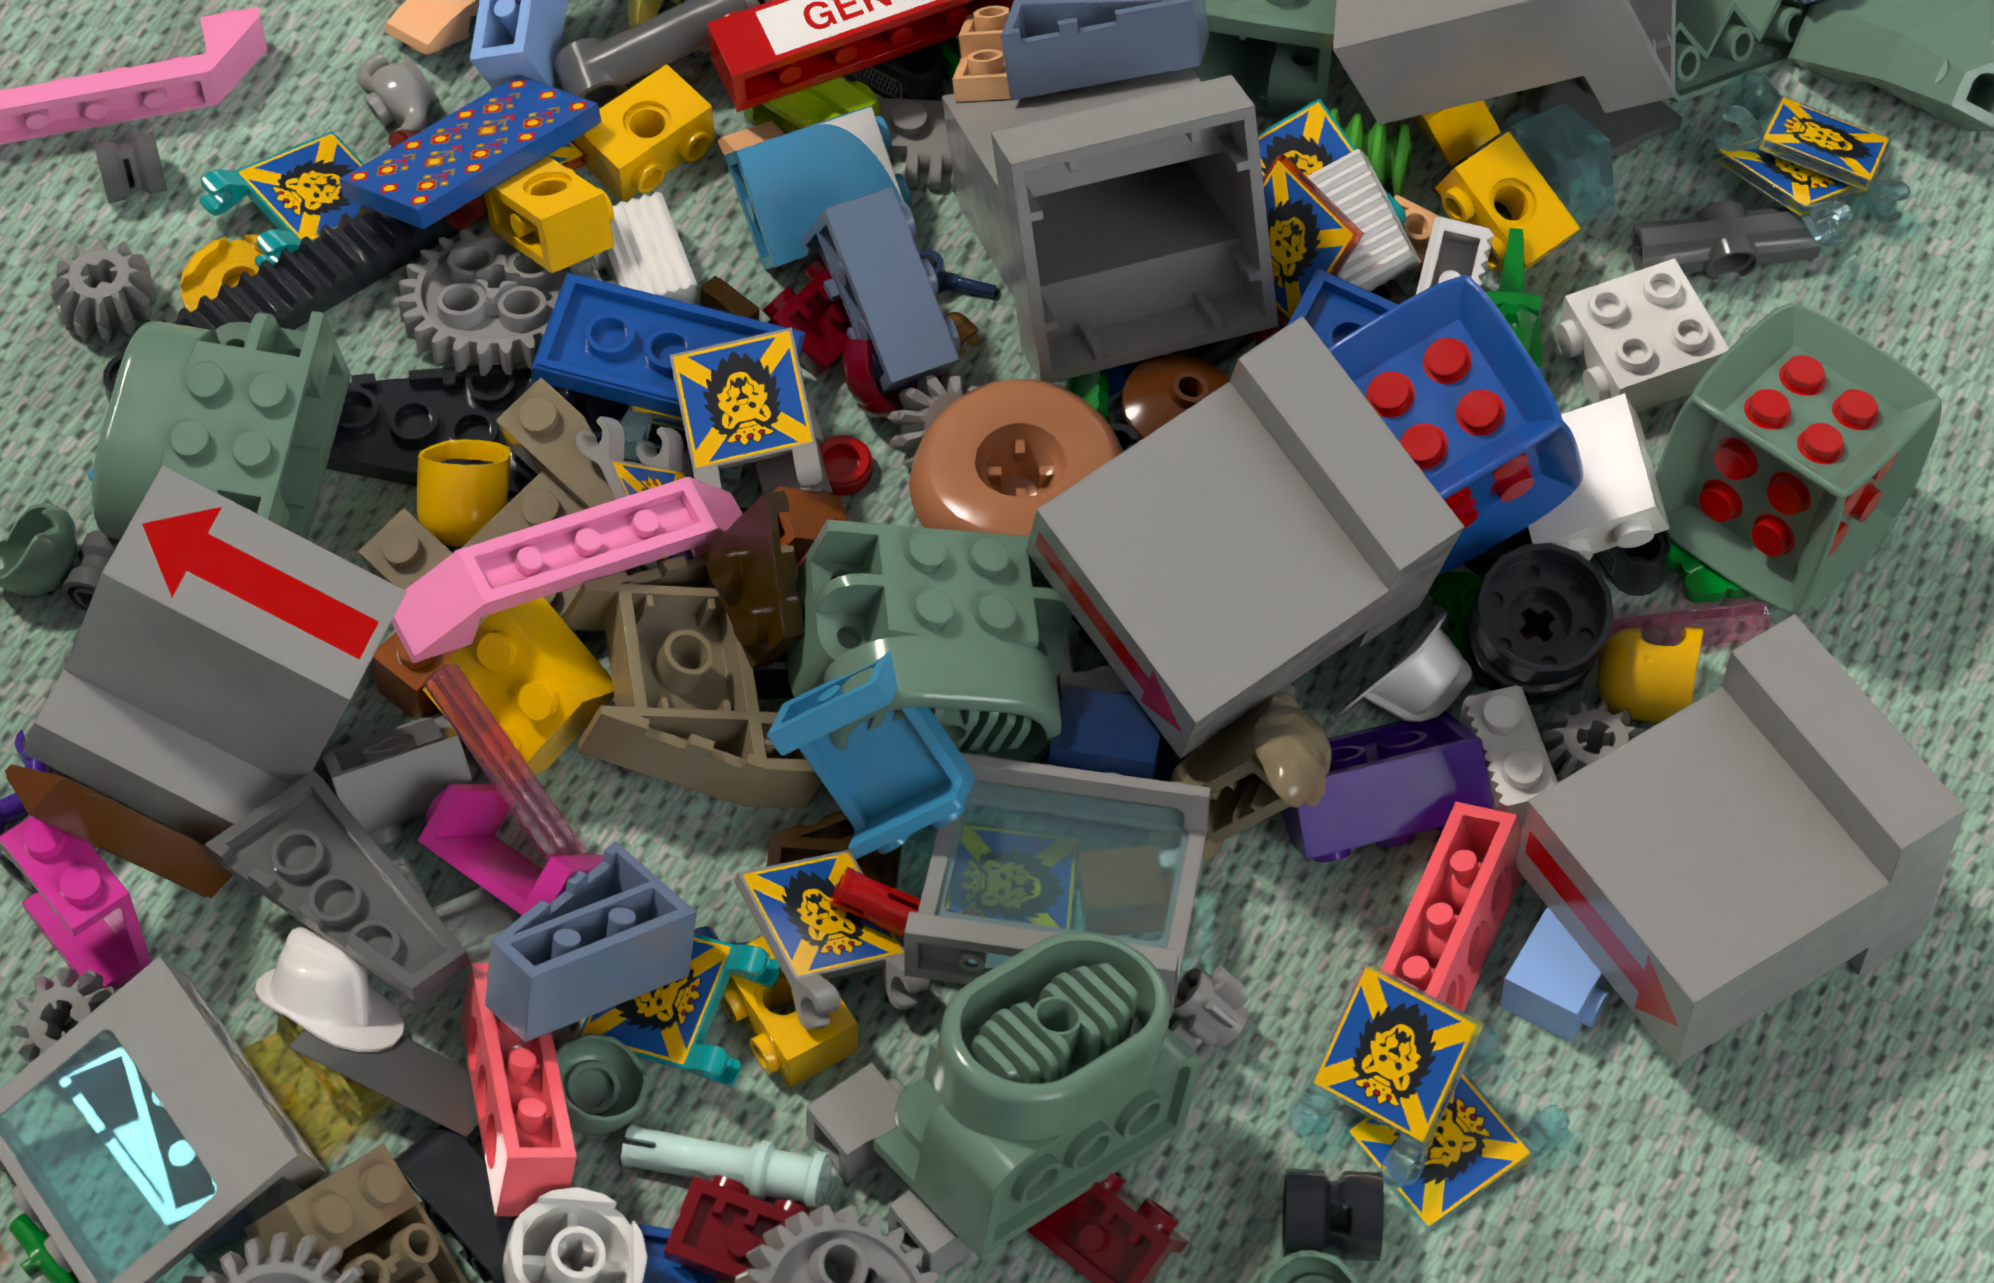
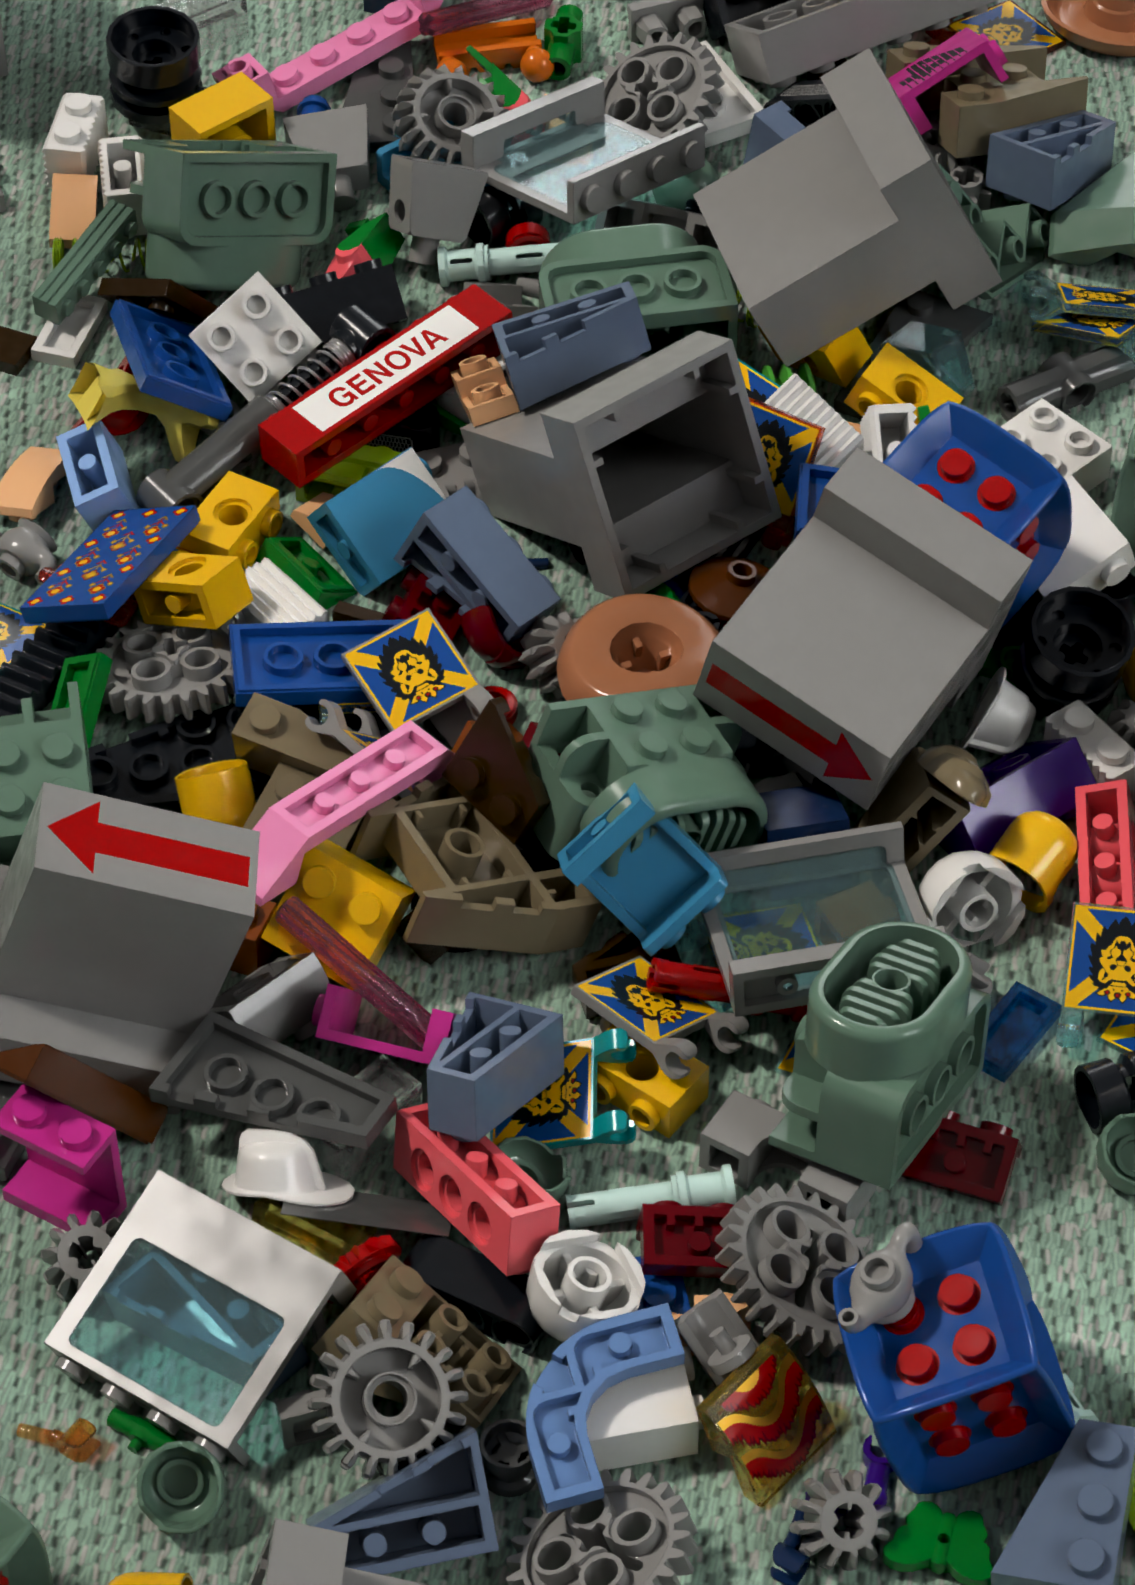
camera: 20 degrees left, 10 degrees down
none -> green tile [51,652,113,748]
none -> green slope [254,537,357,610]
none -> red gear [327,1235,402,1304]
none -> white cylinder [918,850,1026,947]
none -> clear blue tile [982,981,1062,1083]
none -> yellow helmet [989,811,1078,913]

